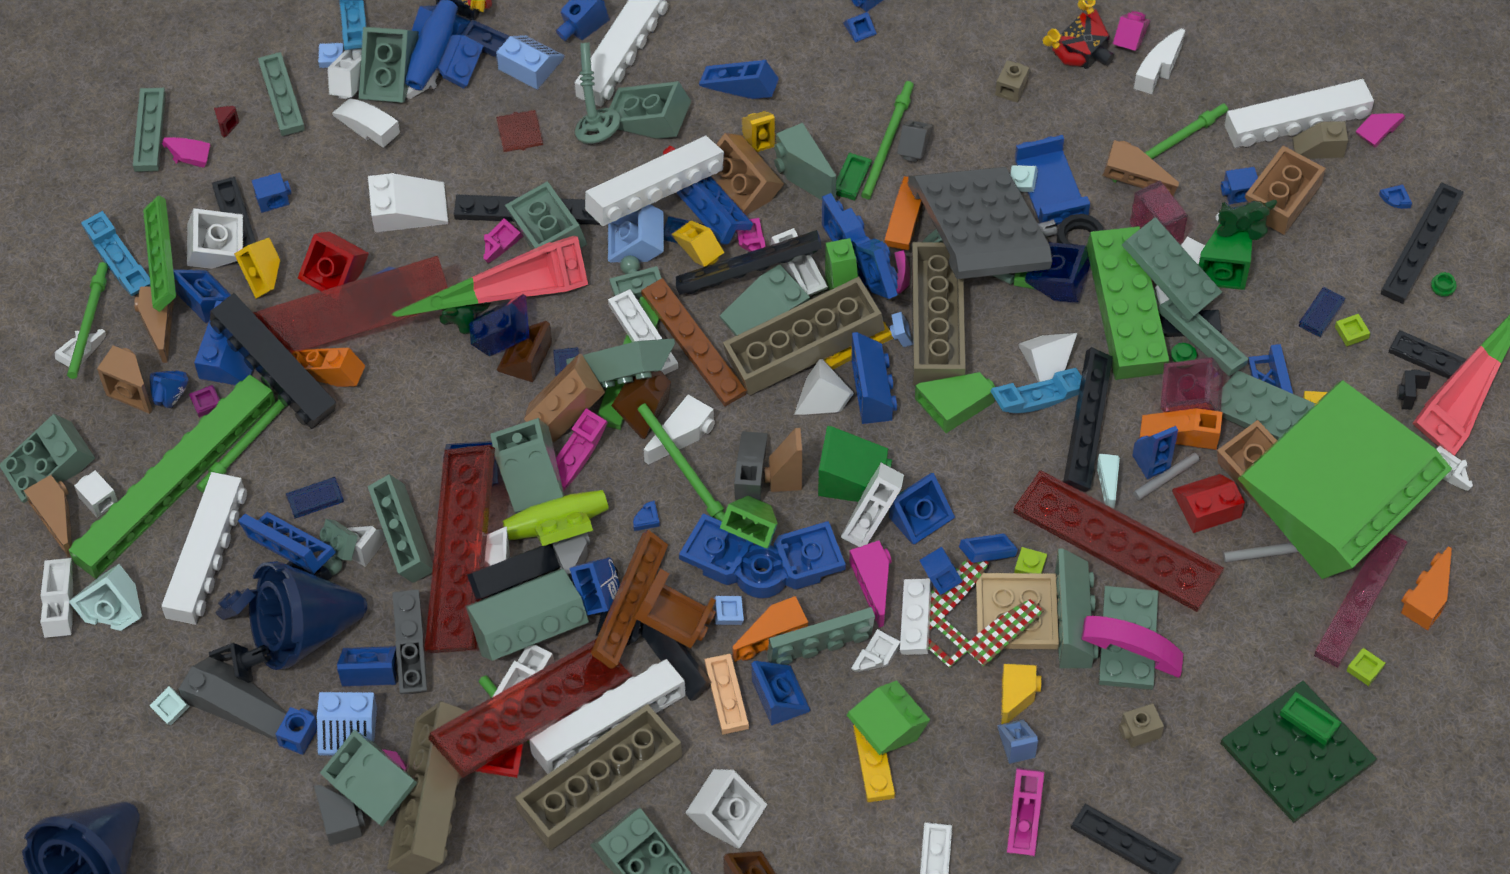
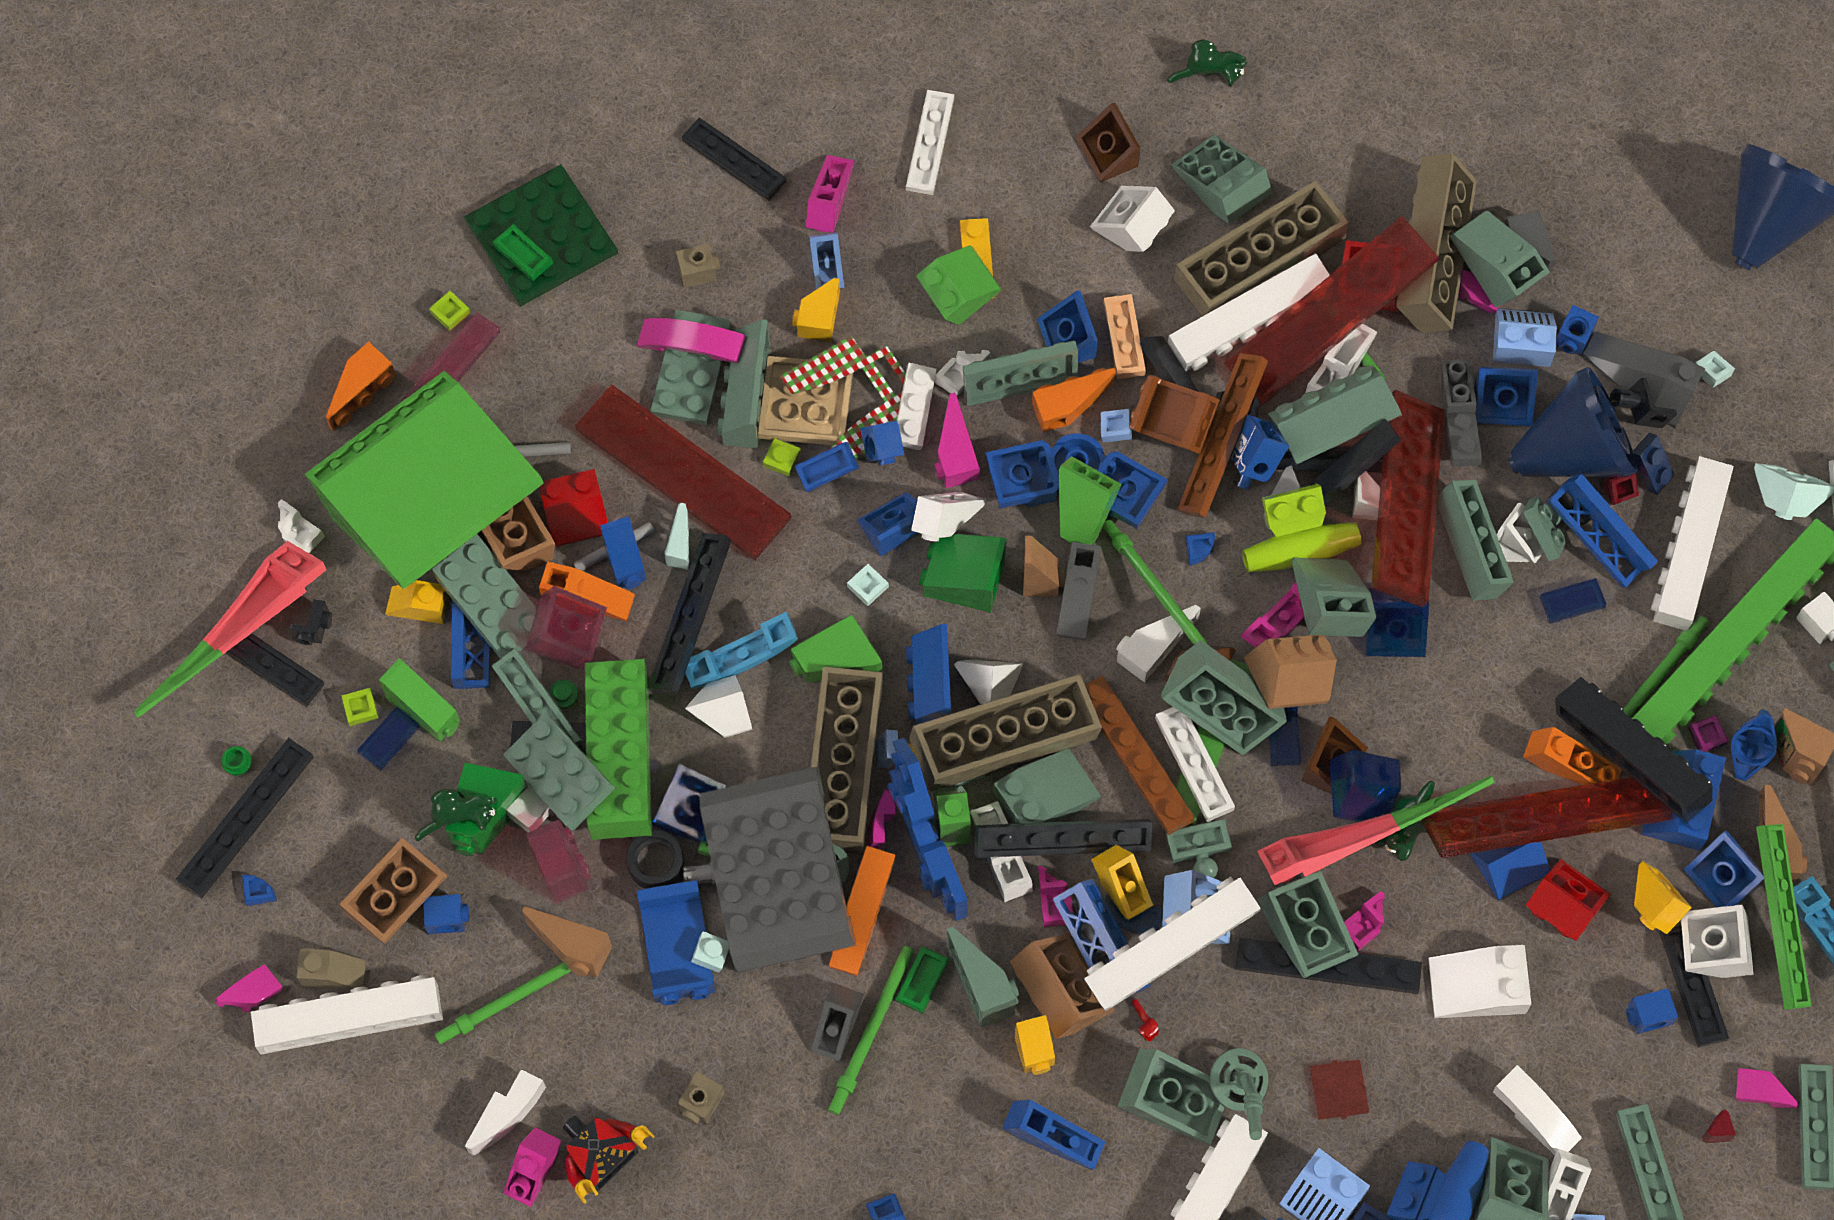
camera: 175 degrees left, 10 degrees up
none -> bright green slope [379,658,460,742]
none -> light aqua plate [847,564,889,606]

